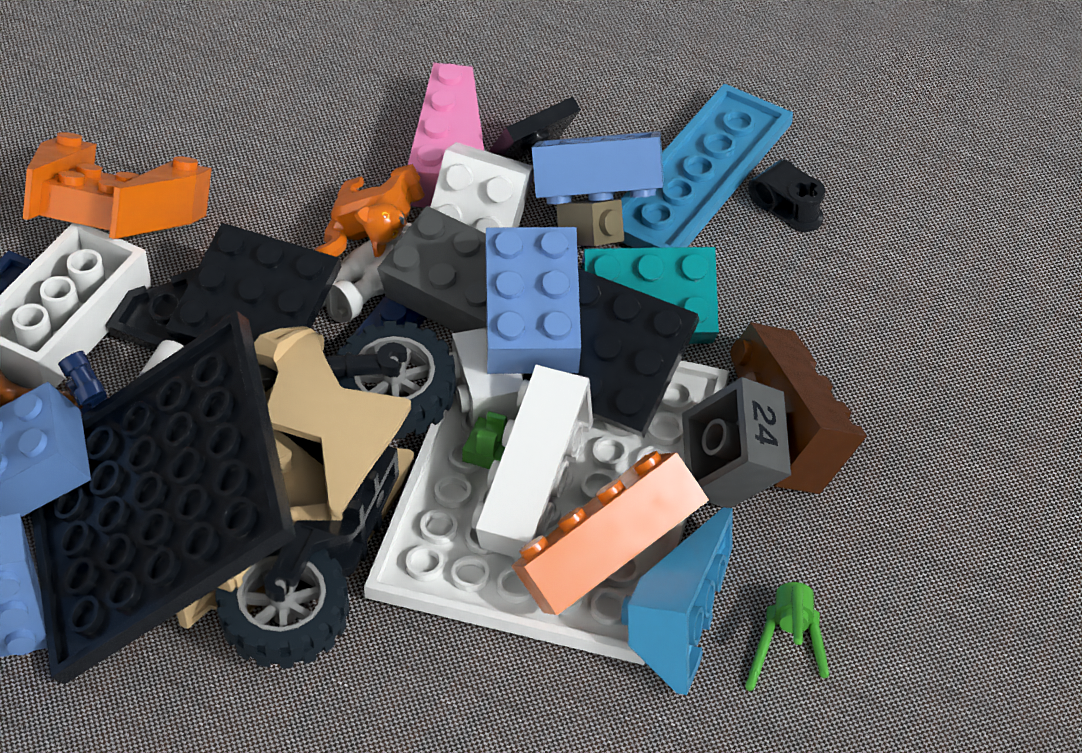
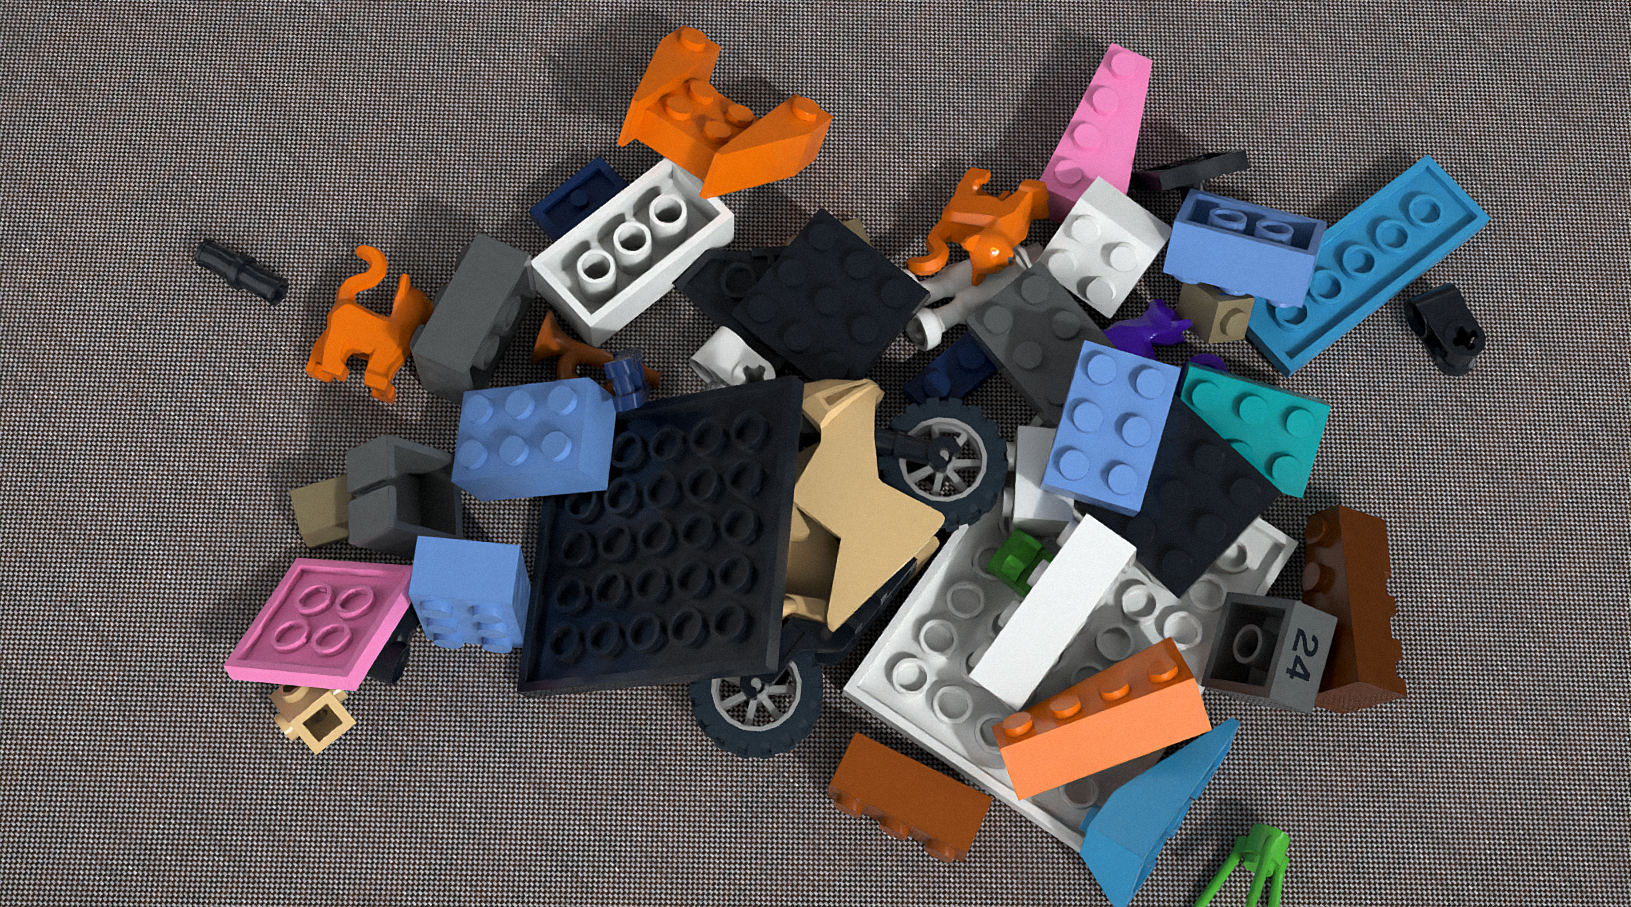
camera: 15 degrees right, 20 degrees up
none -> dark orange brick [827,732,993,863]

